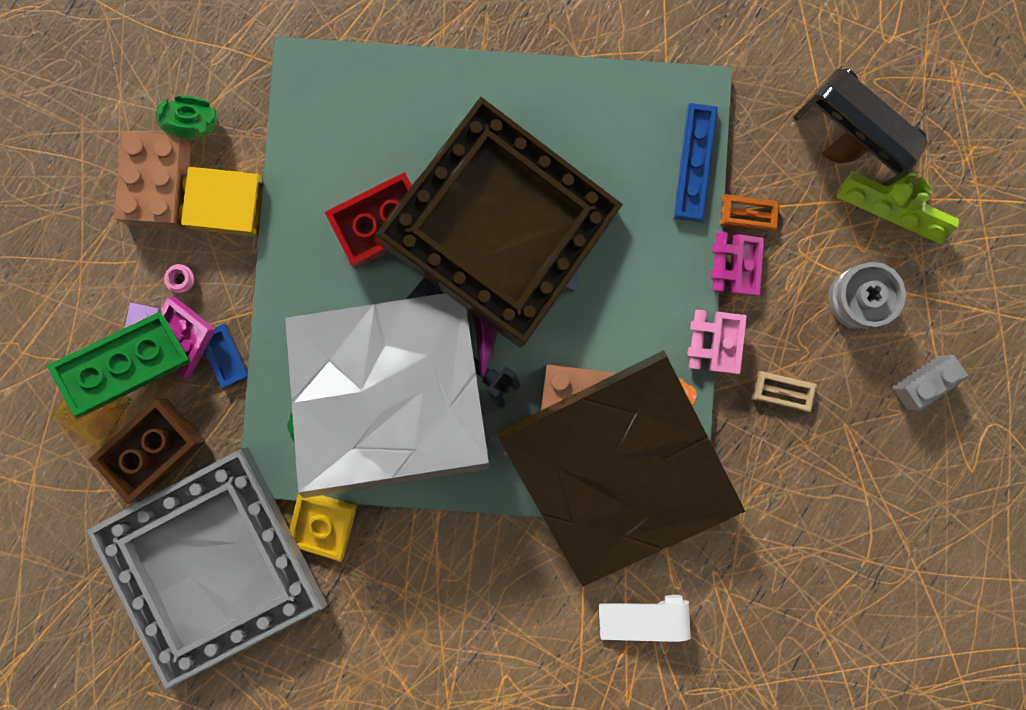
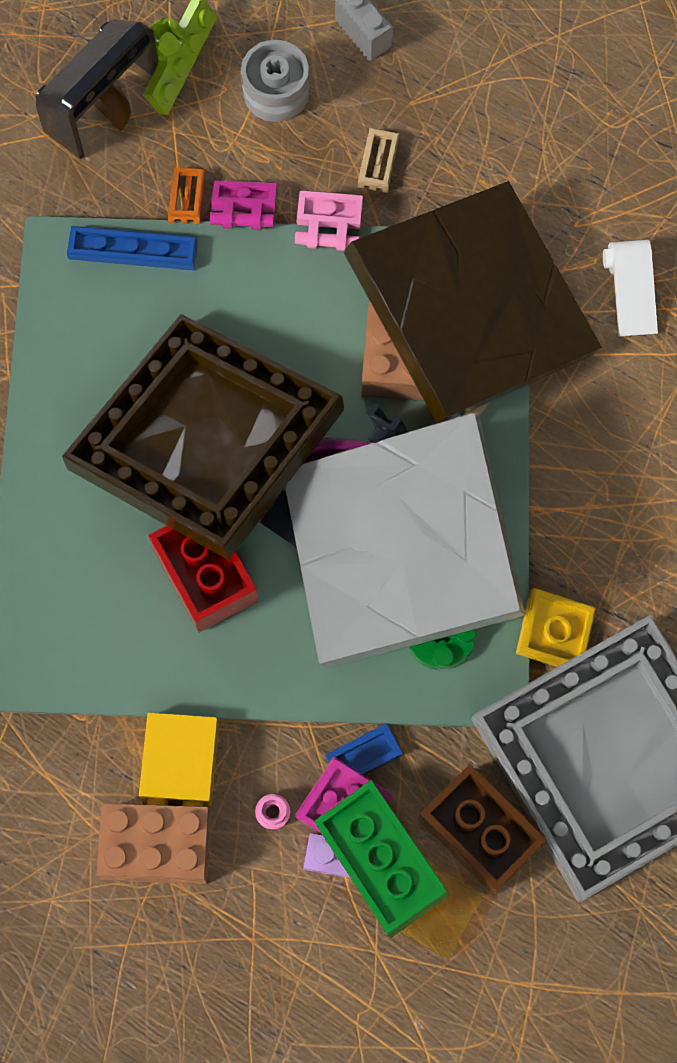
camera: 90 degrees left, 15 degrees down
green tile [156,95,217,139] -> none

